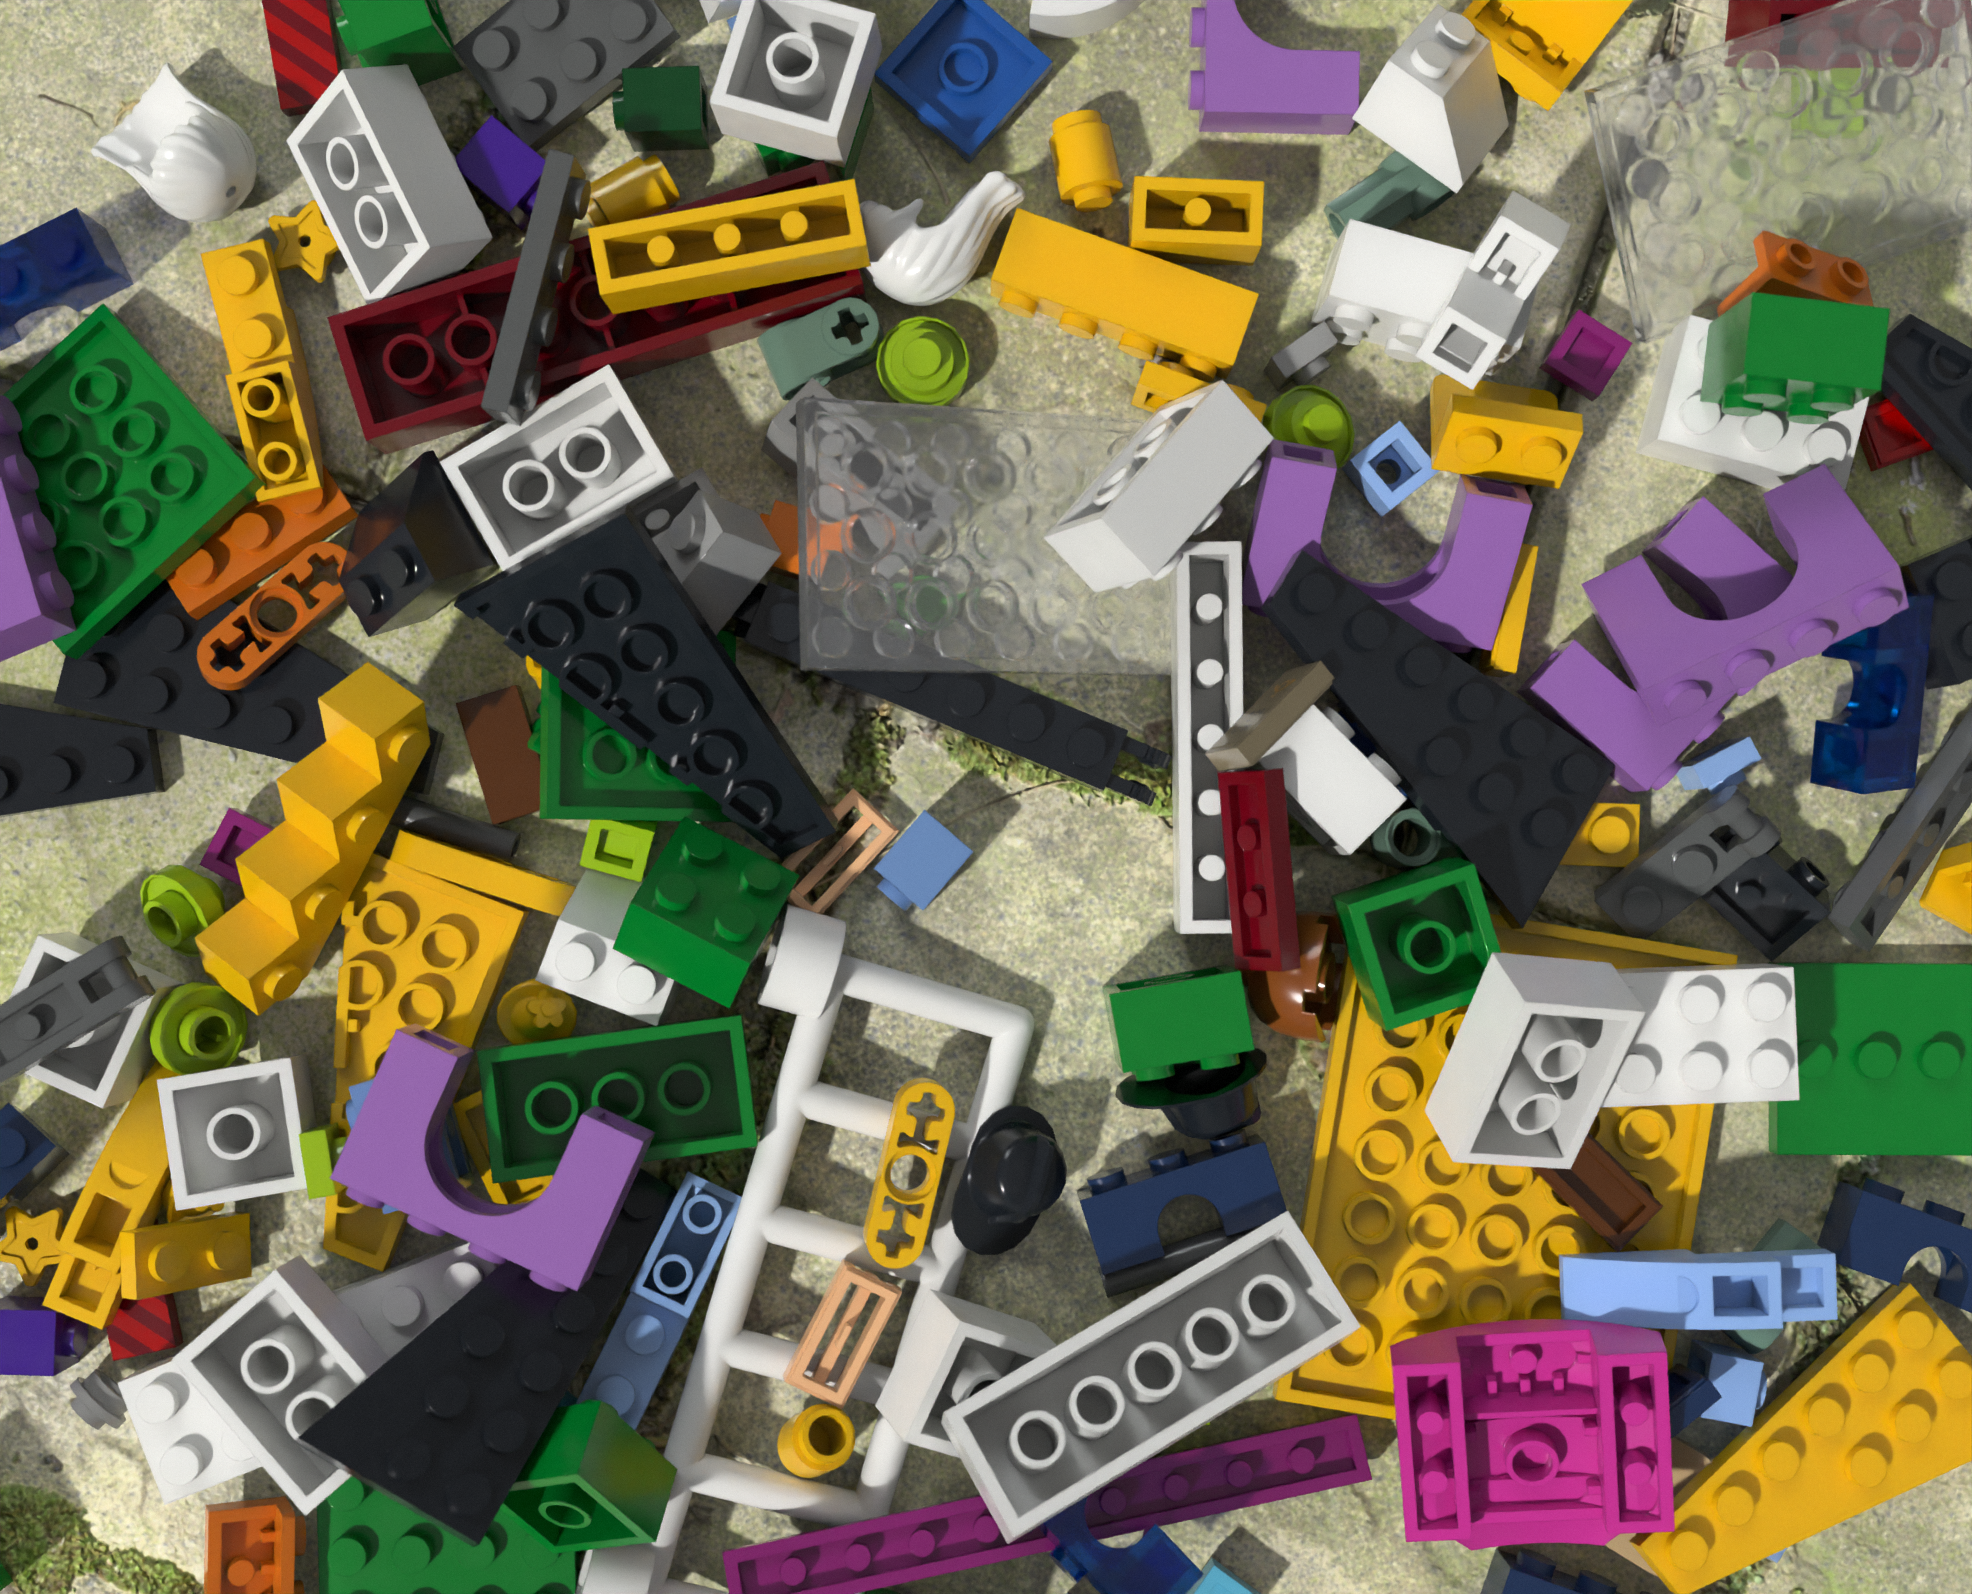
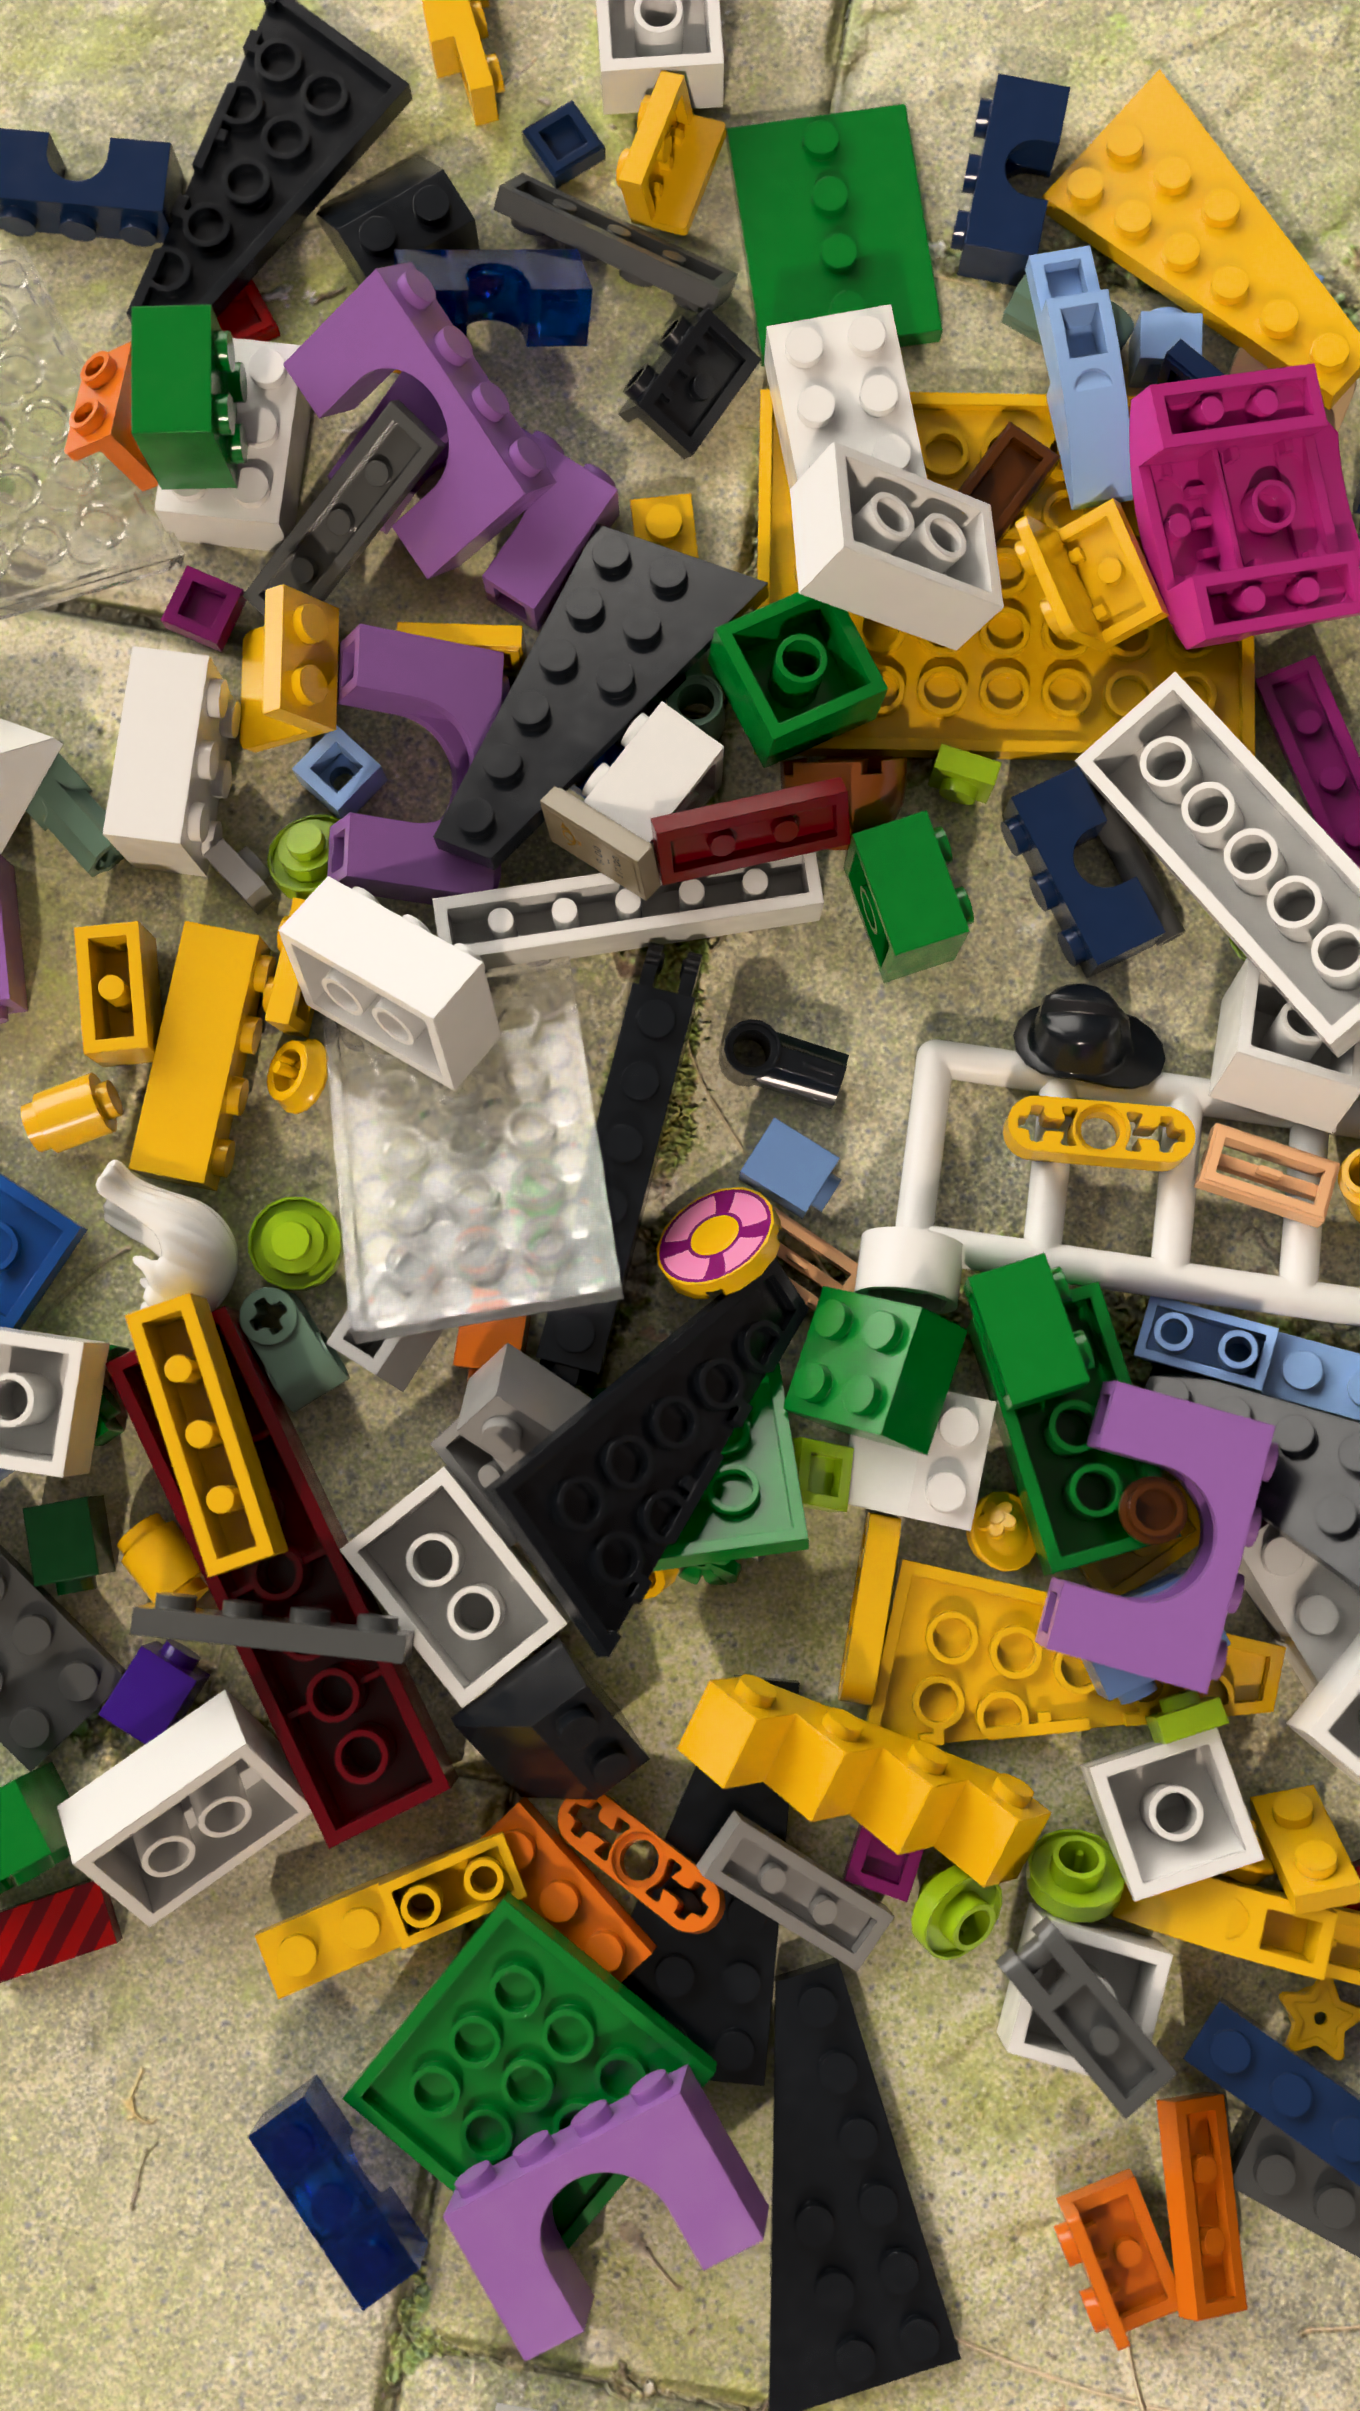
camera: 95 degrees left, 5 degrees down
white piece [91,62,257,222] -> none
yellow plate [268,200,339,283] -> none
dark grey piece [388,795,521,863] -> none
reddish brown tile [456,685,540,825] -> none
black piece [1115,1047,1267,1140] -> none
white brick [1415,191,1571,390] -> none
dark grey plate [1594,785,1781,940] -> none
light blue plate [1676,736,1762,795] -> none
none -> dark grey plate [242,400,446,617]
none -> yellow hat [267,1038,329,1114]
none -> tile [656,1187,782,1299]
none -> light grey plate [696,1810,895,1971]
none -> black piece [719,1019,849,1109]
none -> lime plate [928,743,1002,805]
none -> green brick [963,1253,1095,1412]
none -> yellow bracket [1015,498,1170,652]
none -> reddish brown plate [1118,1476,1188,1545]

